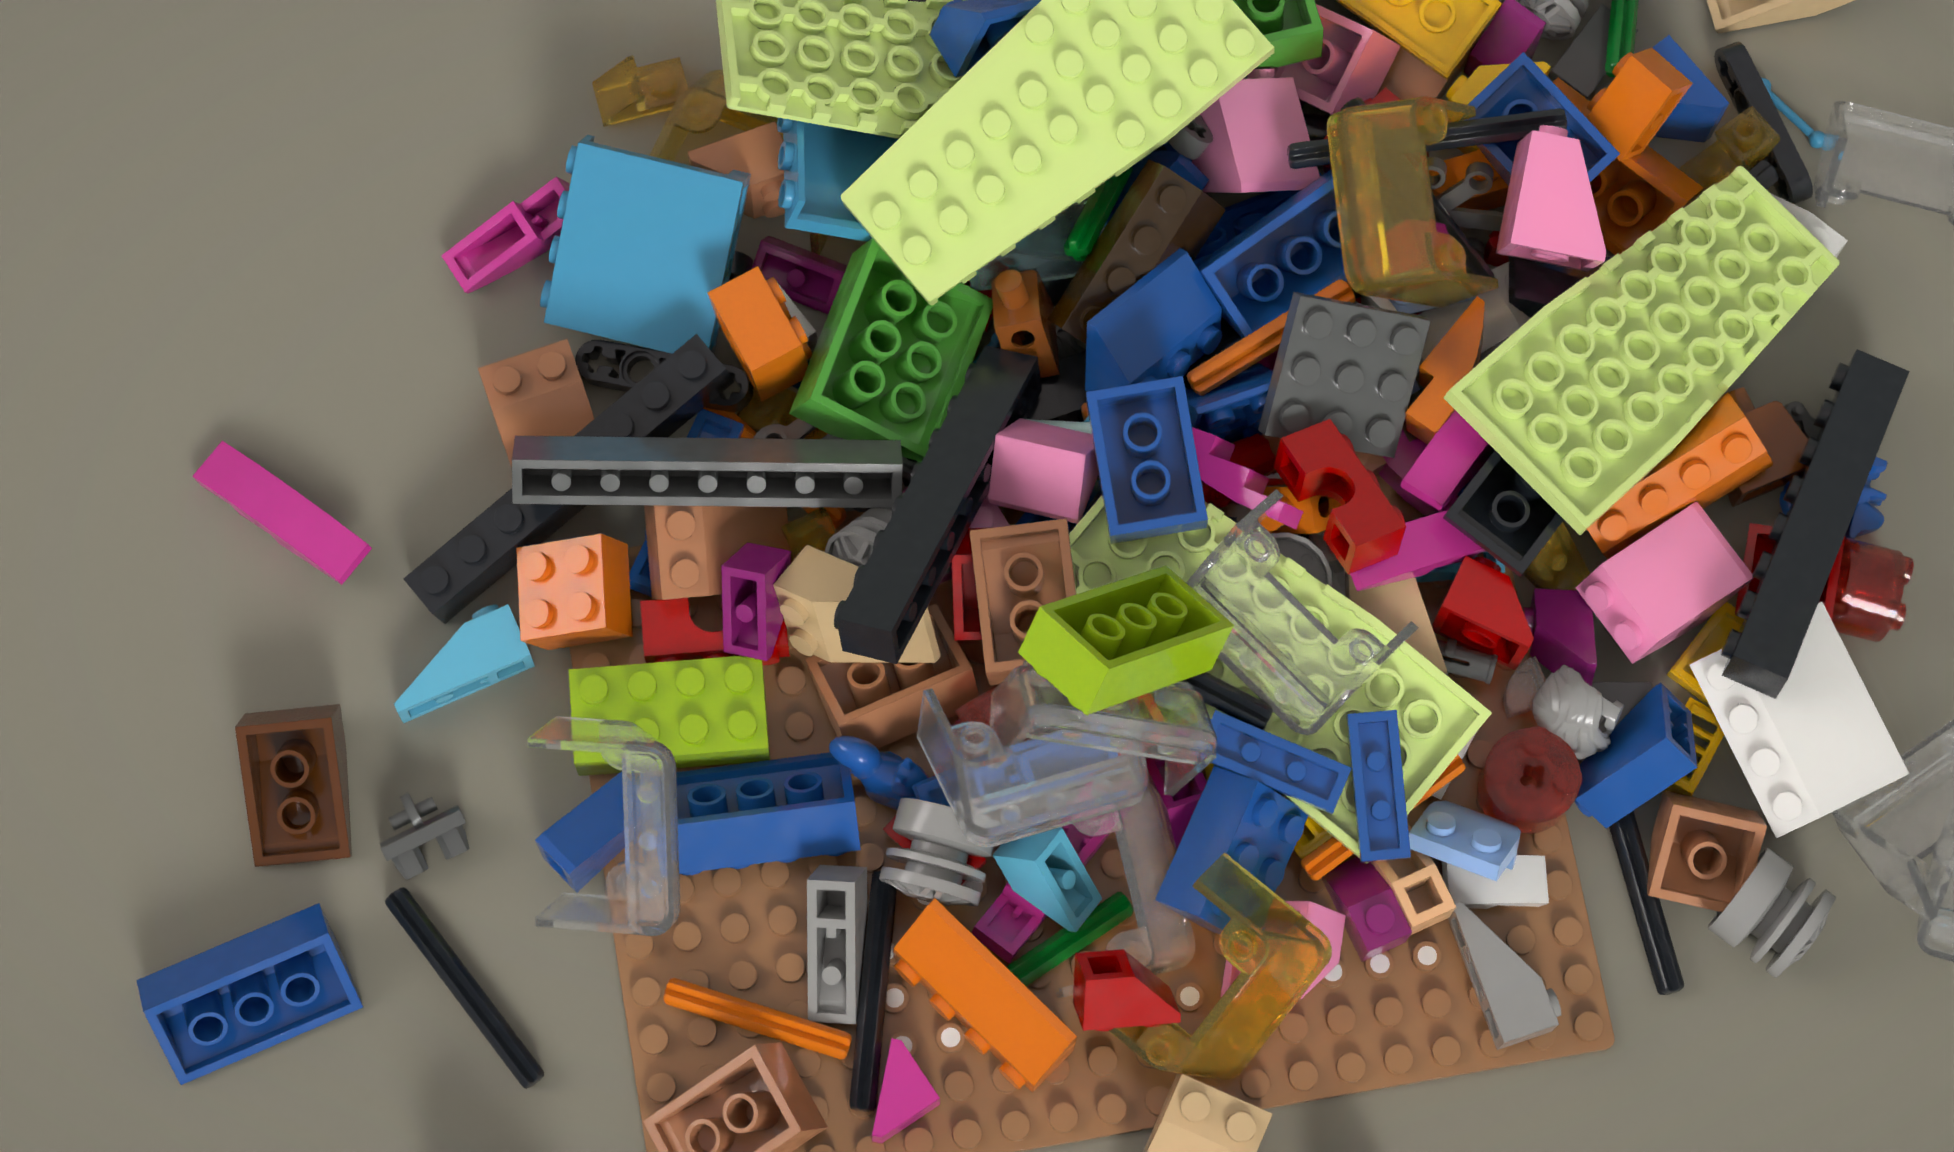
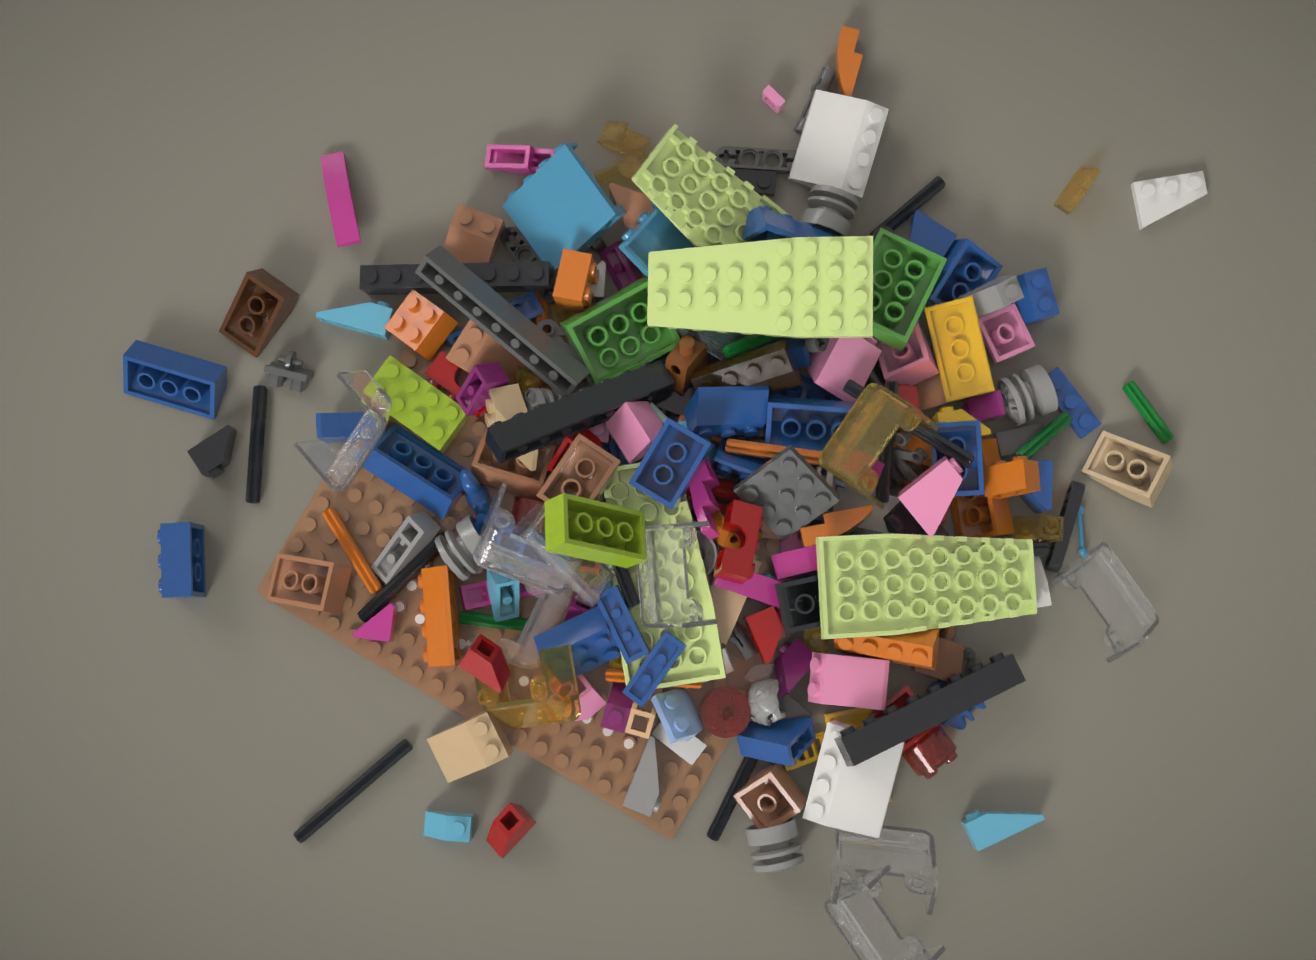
camera: 45 degrees right, 10 degrees up
none -> black slope [187,425,237,478]

